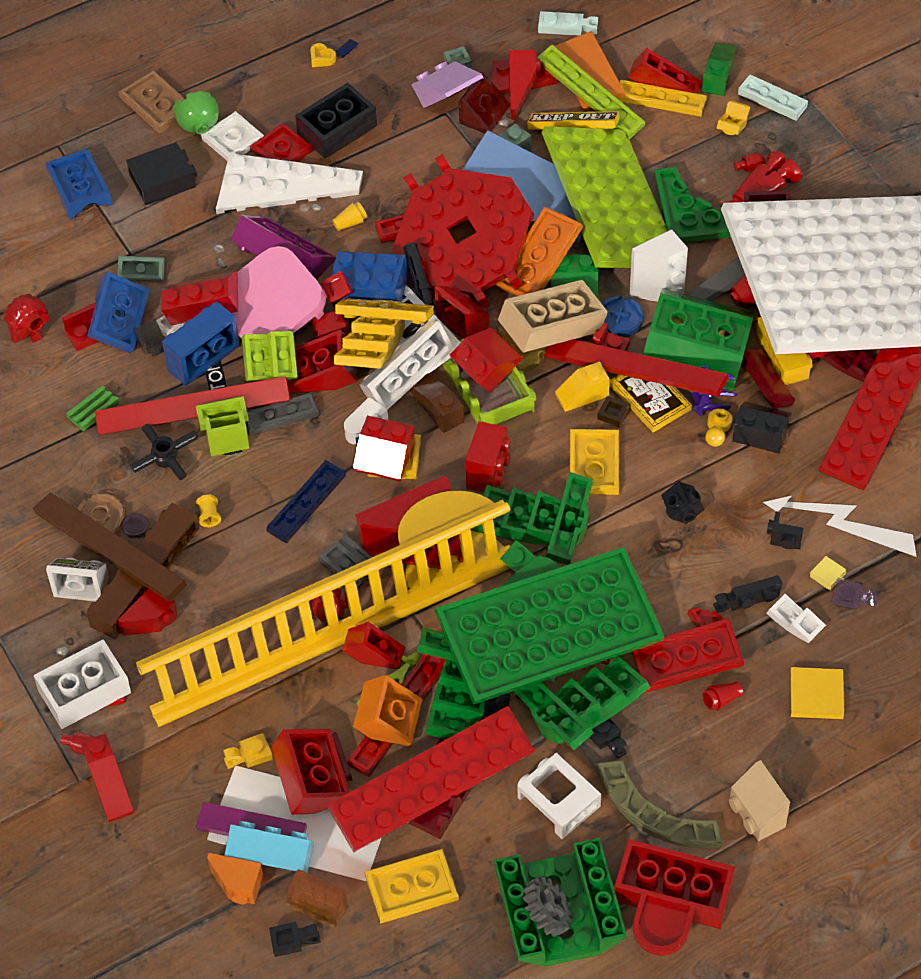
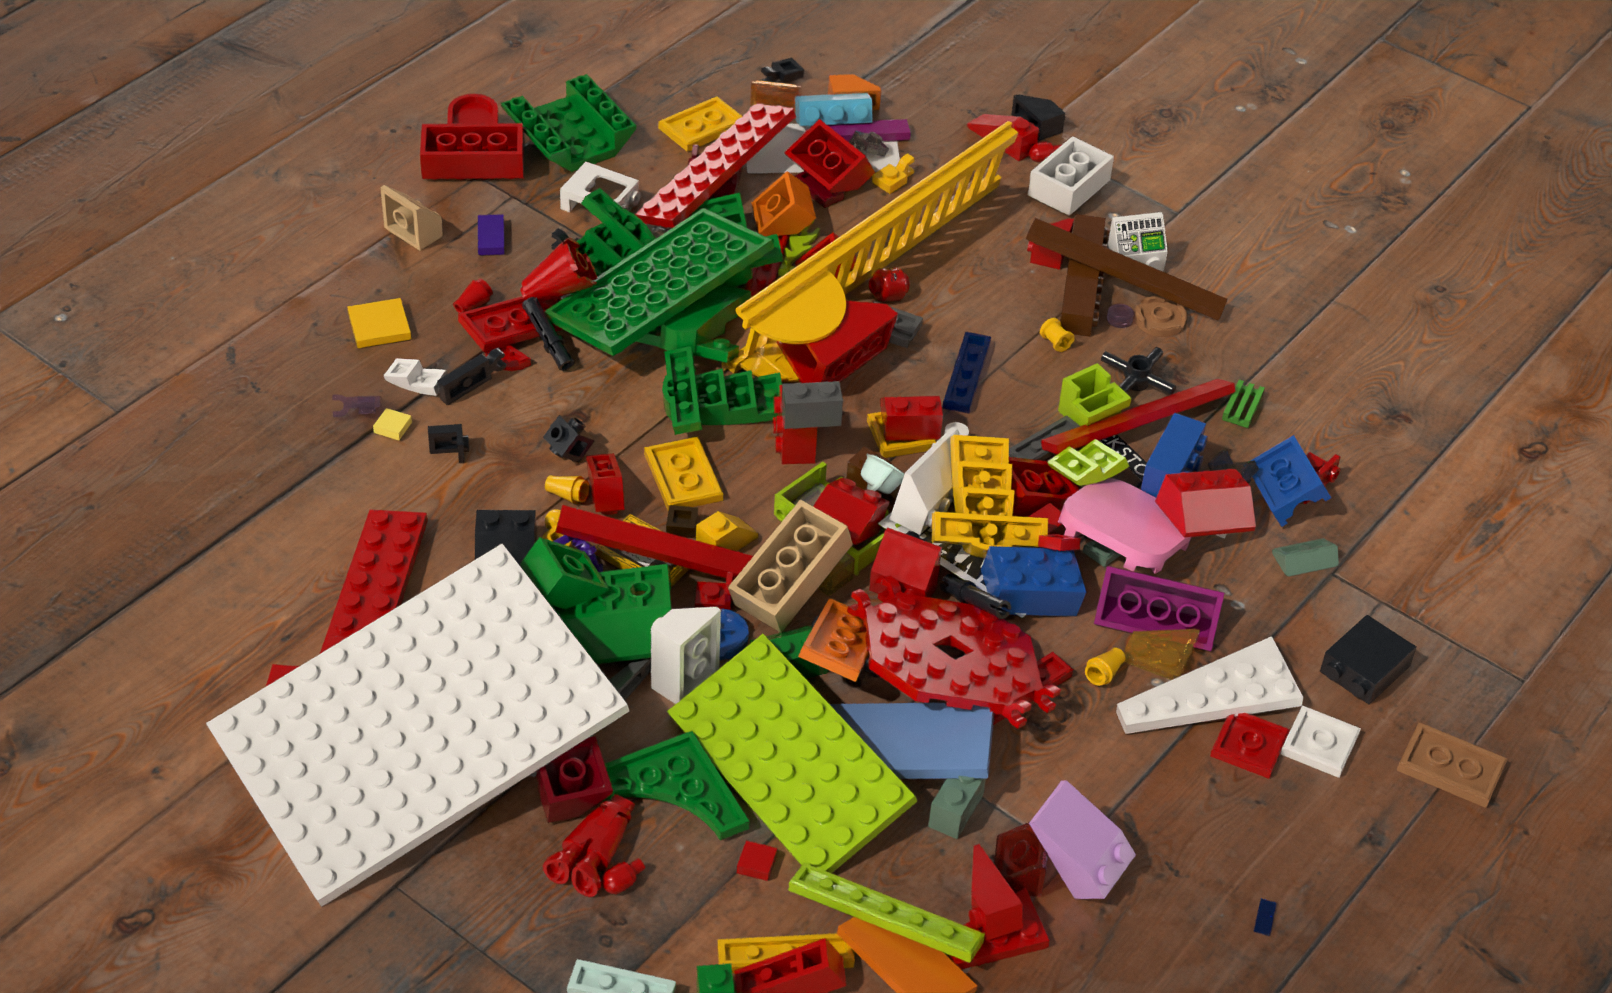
camera: 155 degrees right, 10 degrees down
red animal [4,293,49,343] -> none
blue piece [45,148,113,220] -> none
bright green cylinder [173,91,219,134] -> none
black brick [295,83,377,158] -> none
yellow tile [310,43,337,67] -> none
sand green tile [443,46,472,68] -> none
dark grey gear [523,876,573,937] -> none
tile [527,111,620,130] -> none
olive tile [597,760,723,849] -> none
yellow bracket [717,100,750,135] -> none
white sticker [763,496,916,557] -> none
none -> dark purple tile [478,214,505,255]
none -> red cone [520,238,597,303]
none -> green slope [520,537,609,609]
none -> black pin [522,297,575,371]
none -> yellow cone [545,475,590,504]
none -> red slope [586,453,625,515]
none -> red tile [737,840,777,881]
none -> dark grey brick [781,381,843,429]
none -> clear smoke bracket [849,131,889,157]
none -> light aqua piece [861,453,905,494]
none -> black slope [1011,94,1065,141]
none -> clear yellow wing [1124,629,1200,680]

